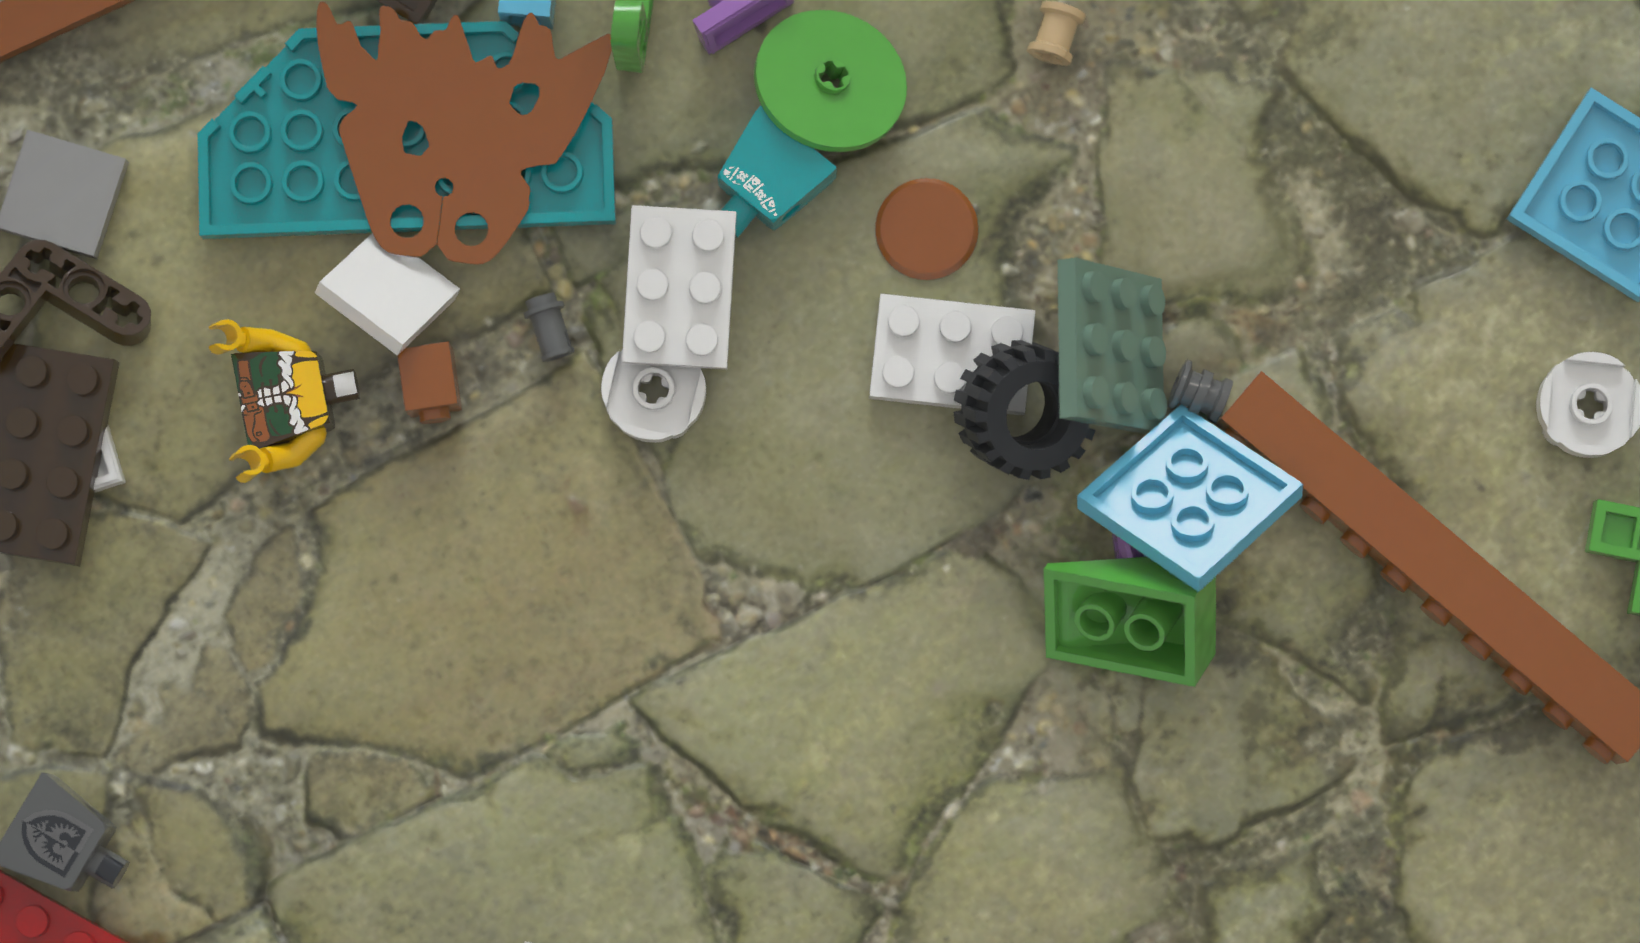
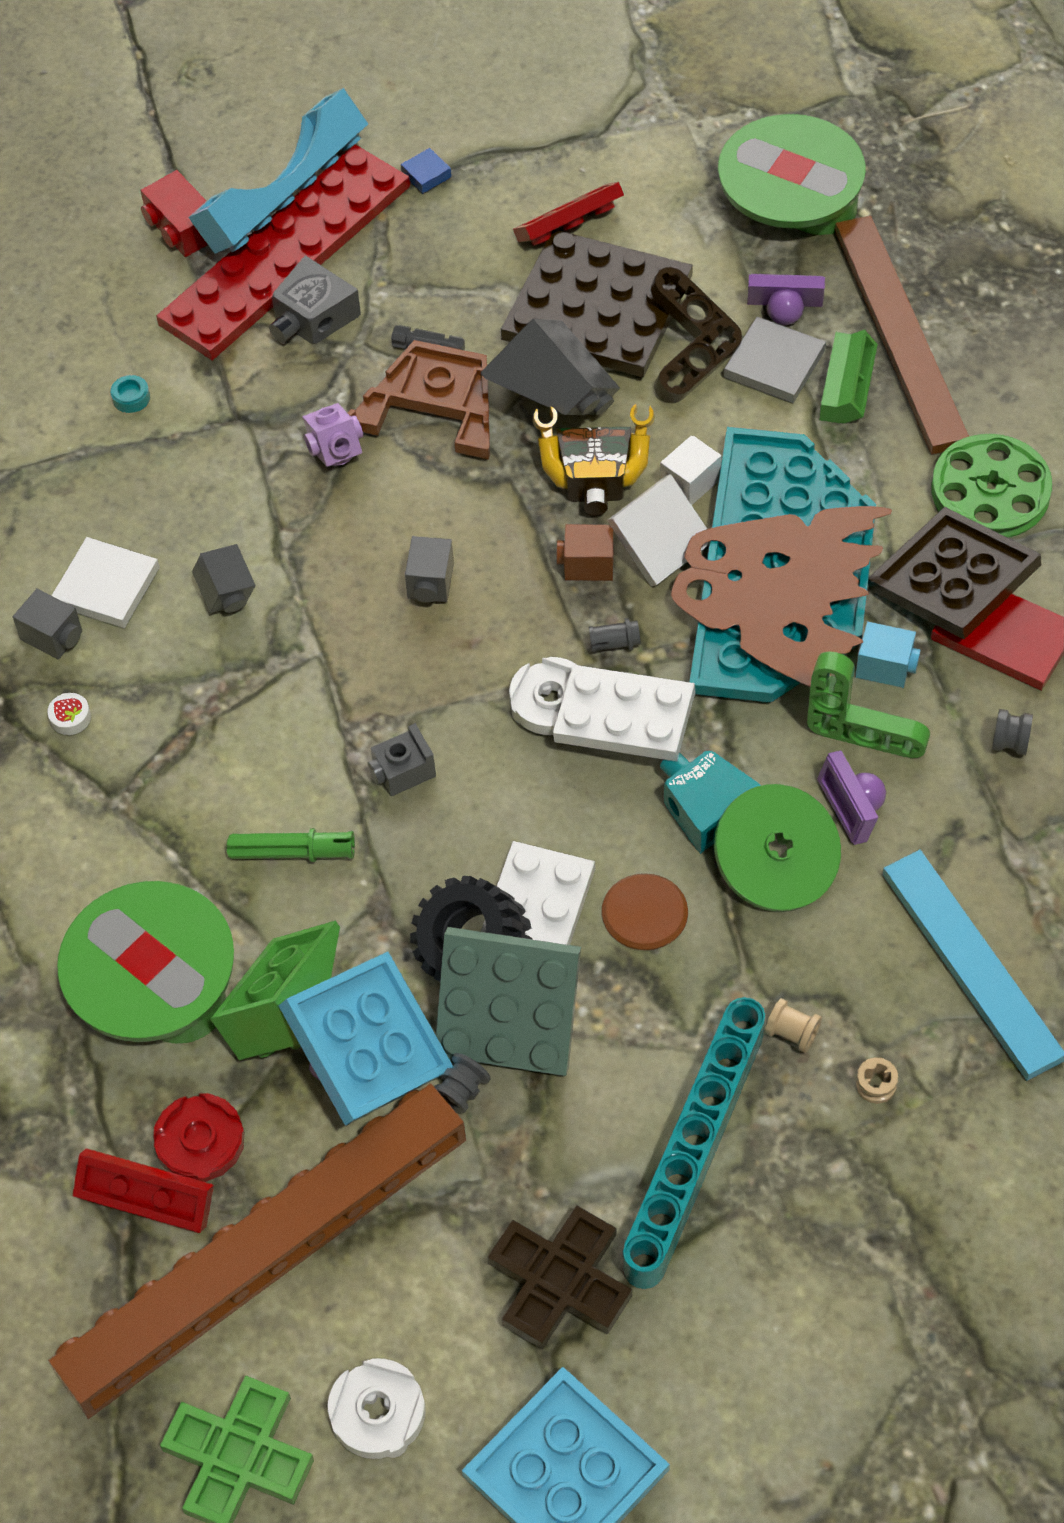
camera: 105 degrees right, 25 degrees down
none -> bright green piece [57,881,234,1044]
none -> red plate [72,1148,214,1233]
none -> red tile [153,1093,245,1182]
none -> dark grey brick [192,544,256,613]
none -> bright green axle [226,828,355,862]
none -> lavender brick [302,403,363,467]
none -> dark orange wing [348,340,490,459]
none -> dark grey brick [367,723,436,797]
none -> dark grey axle [391,325,465,350]
none -> brick [405,536,454,602]
none -> dark grey slope [480,318,620,415]
none -> dark brown plate [488,1205,632,1350]
none -> teal beam [623,997,765,1289]
none -> white panel [660,436,722,505]
none -> bright green piece [819,330,878,424]

